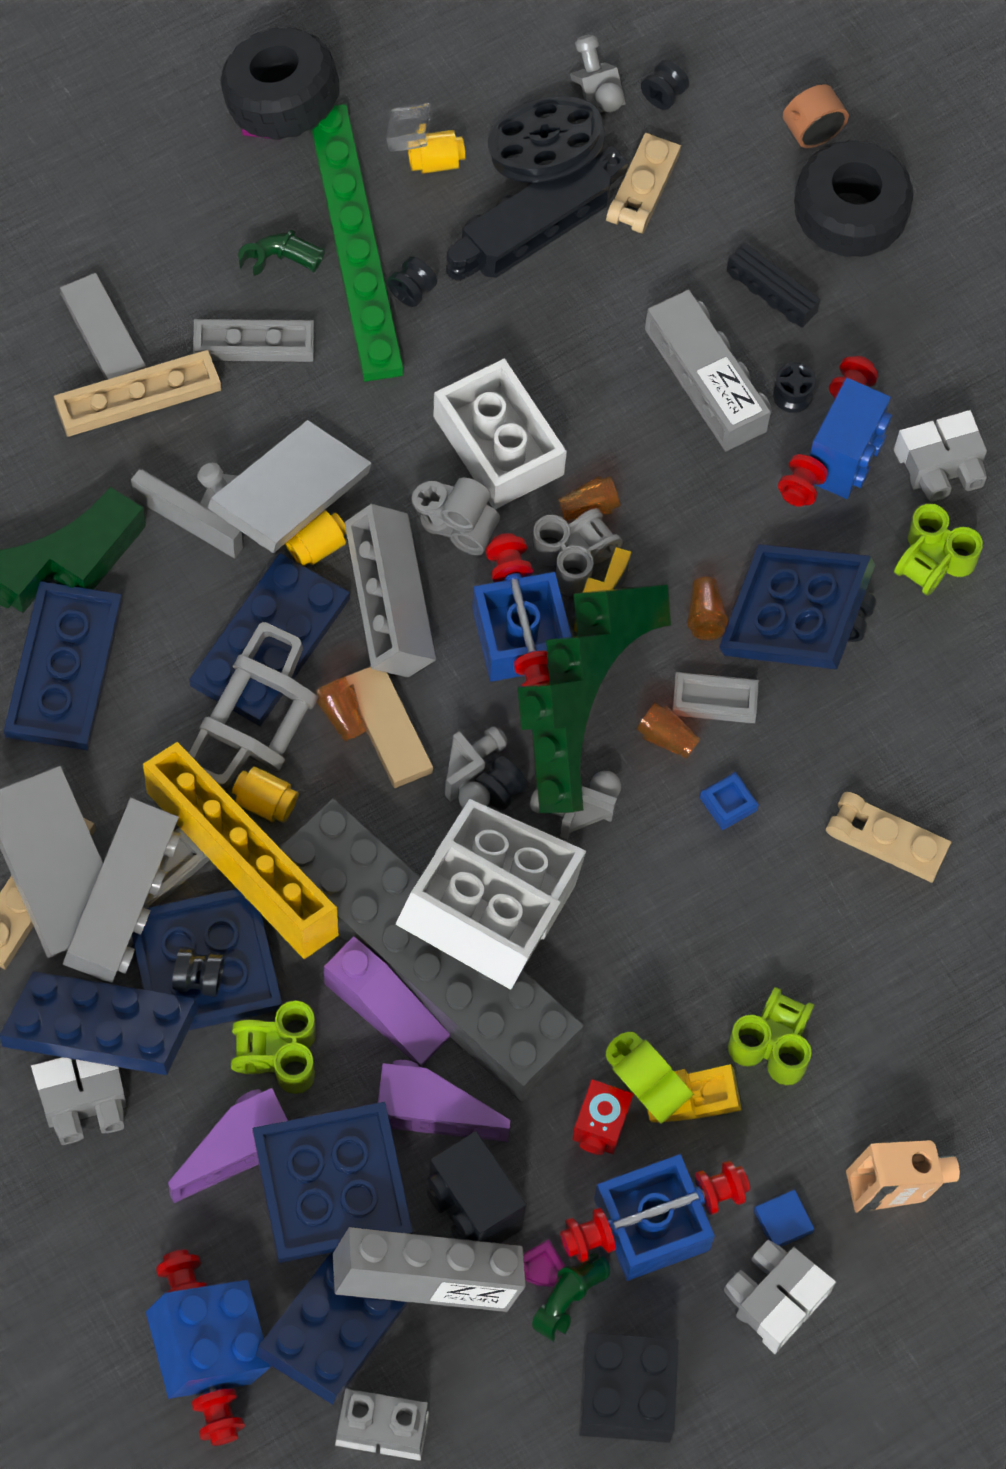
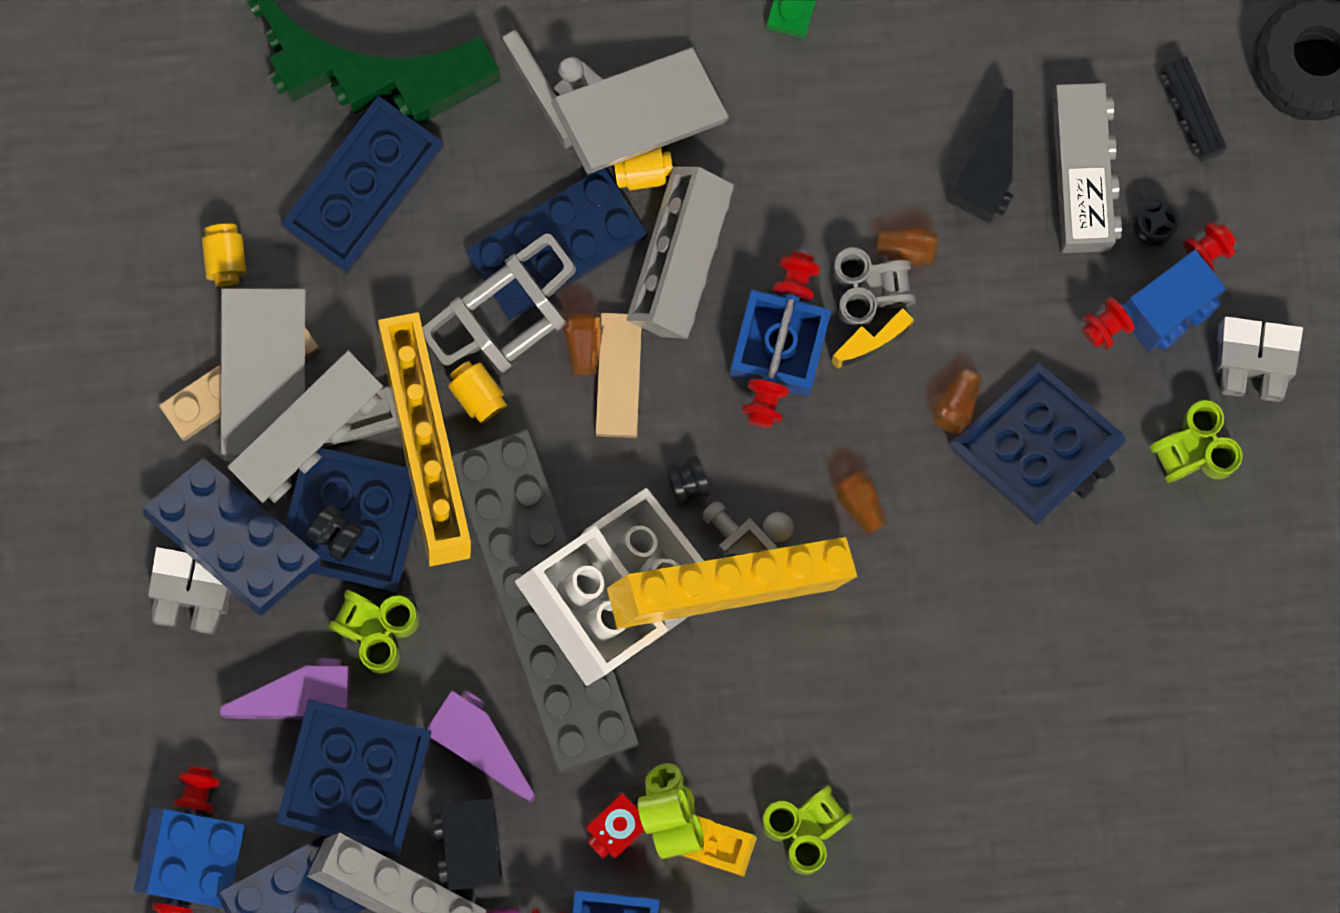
camera: 30 degrees right, 15 degrees up
medium lavender slope [324,936,450,1067] -> none
light grey piece [411,477,500,555] -> none
white brick [433,358,567,509] -> none
light grey piece [445,726,507,808] -> none
dark green arch [518,584,671,813] -> none
light grey tile [672,672,759,723] -> none
blue tile [699,772,759,831] -> none
tan plate [826,792,951,883] -> none
none -> yellow brick [607,537,858,629]
none -> black slope [947,87,1014,224]

